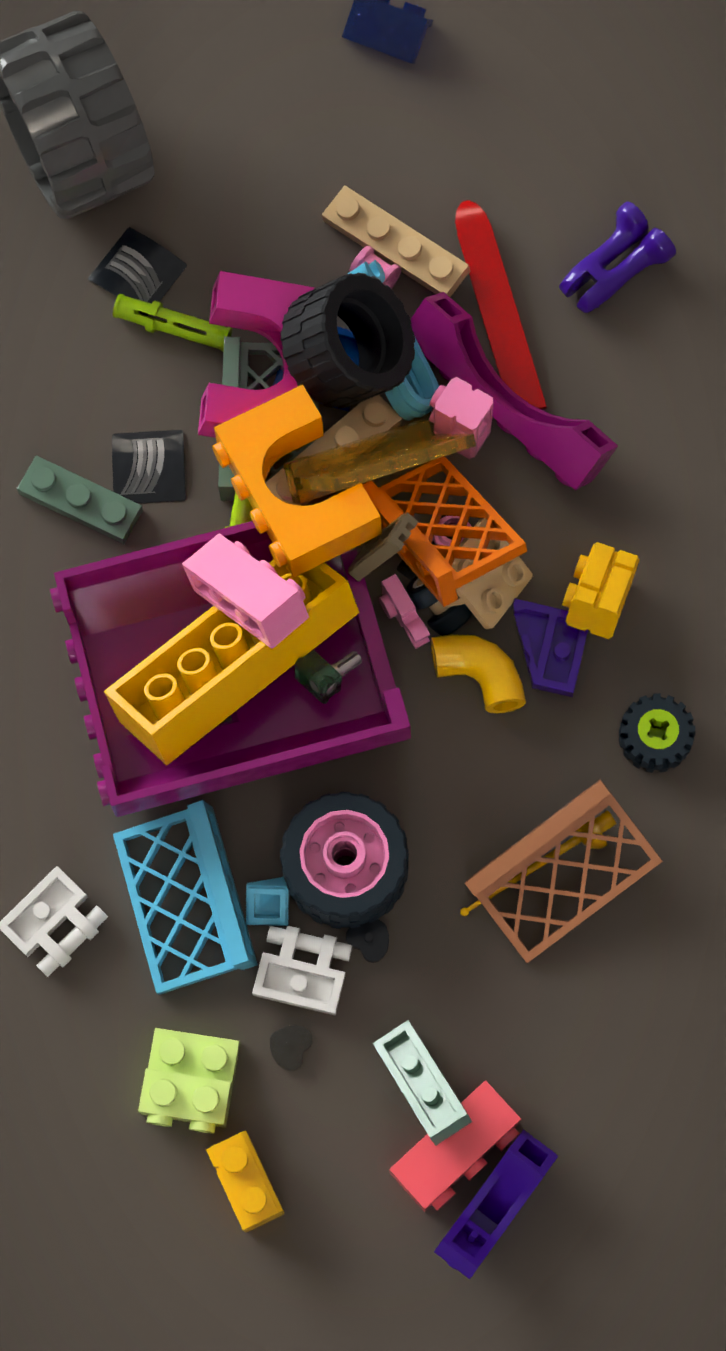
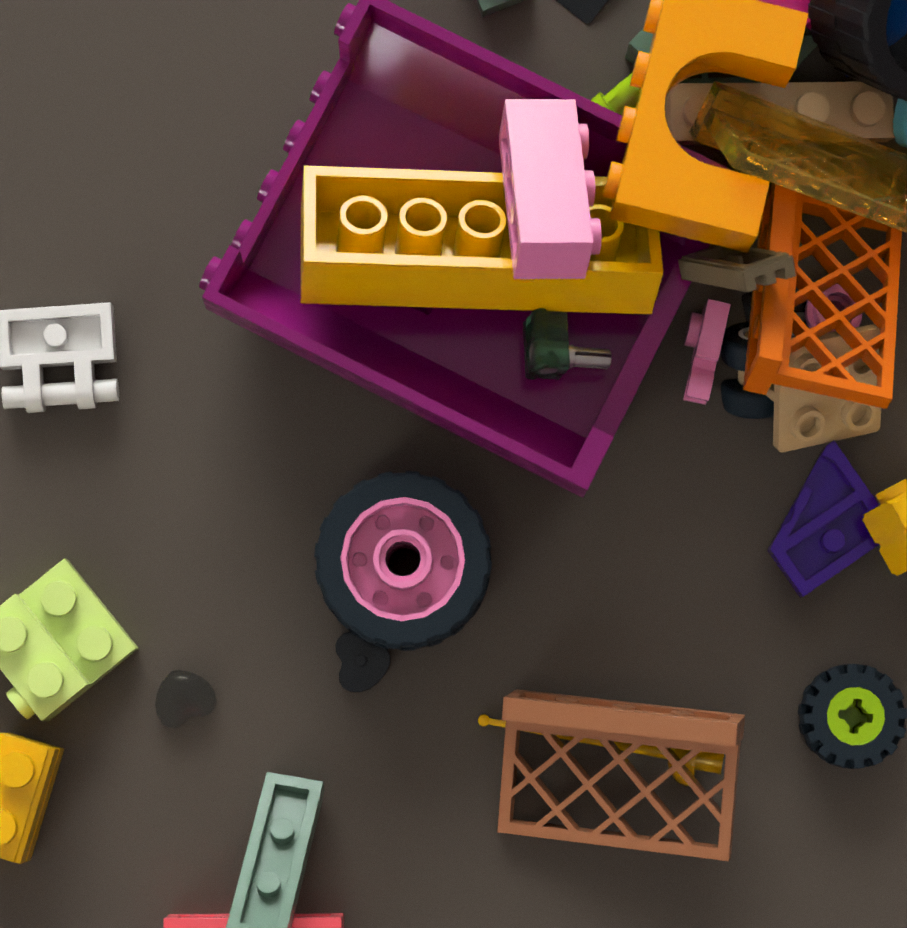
camera: 40 degrees right, 10 degrees up
medium azure fence [113,800,258,995] -> none
medium azure slope [246,877,290,926] -> none
white plate [252,926,353,1016] -> none
yellow cylinder [431,634,526,713] -> none

